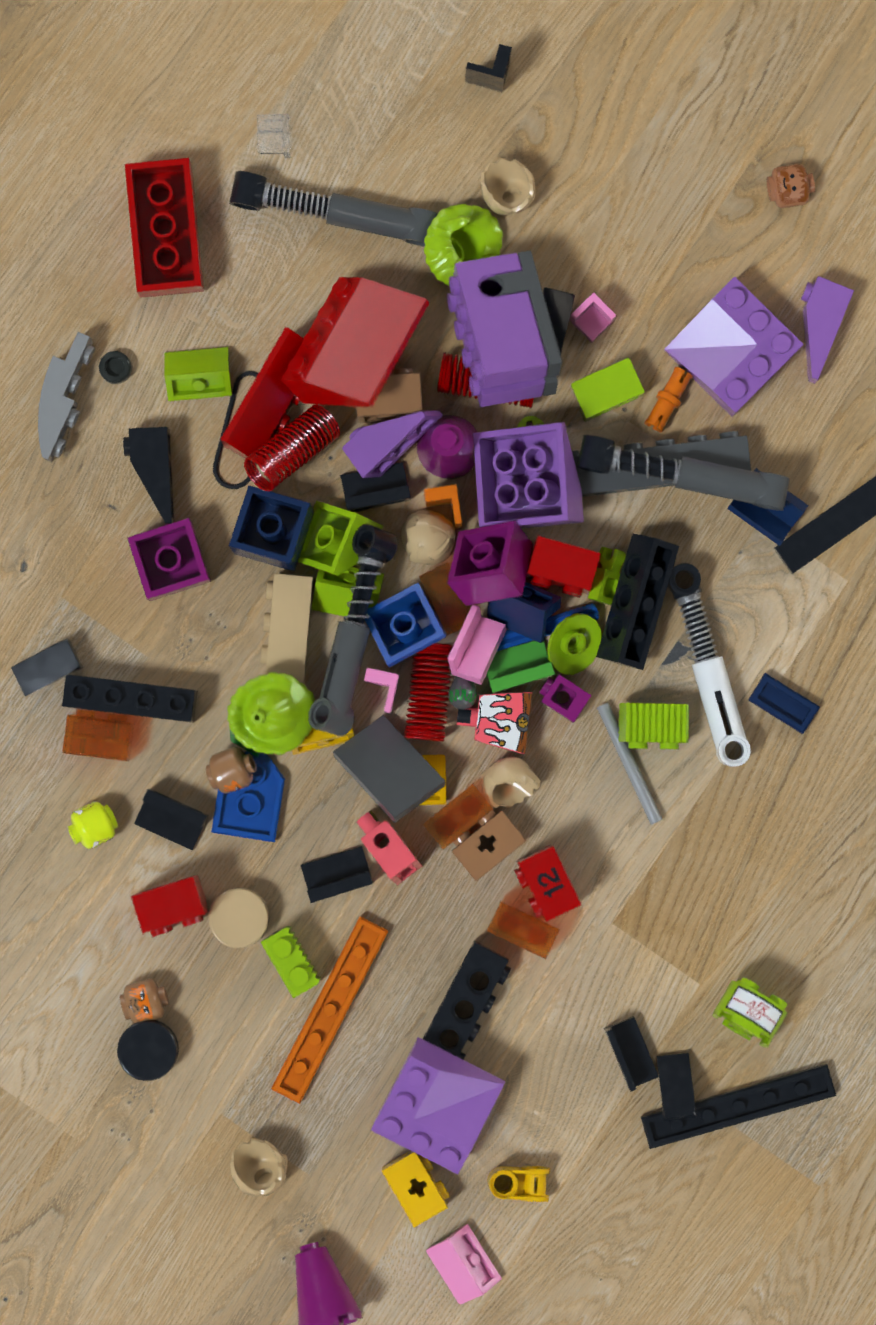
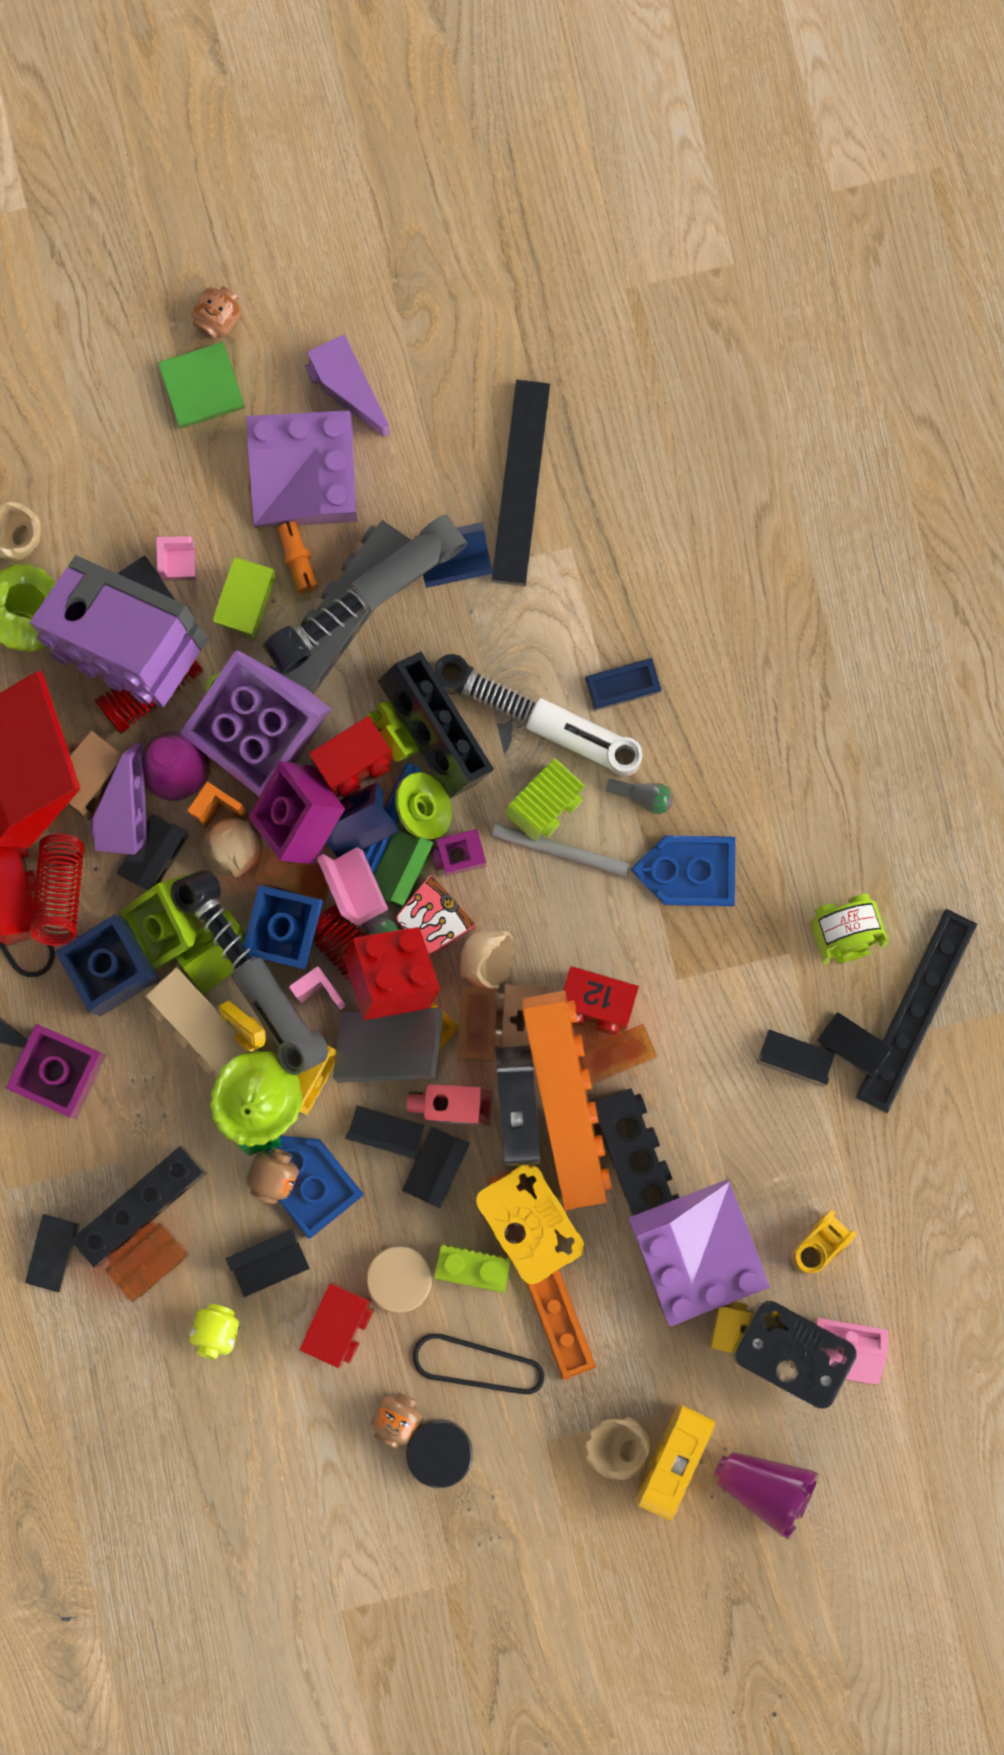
camera: 45 degrees left, 5 degrees down
none -> bright green tile [158,342,245,429]
none -> yellow plate [219,1000,266,1052]
none -> red brick [343,927,440,1021]
none -> black panel [345,1106,425,1159]
none -> black piece [413,1334,545,1395]
none -> yellow axle [476,1165,584,1284]
none -> black axle [495,1045,541,1167]
none -> orange brick [522,990,612,1210]
none -> dark grey piece [606,778,673,814]
none -> blue tile [630,835,736,907]
none -> yellow axle [634,1403,716,1522]
none -> black axle [732,1300,857,1409]

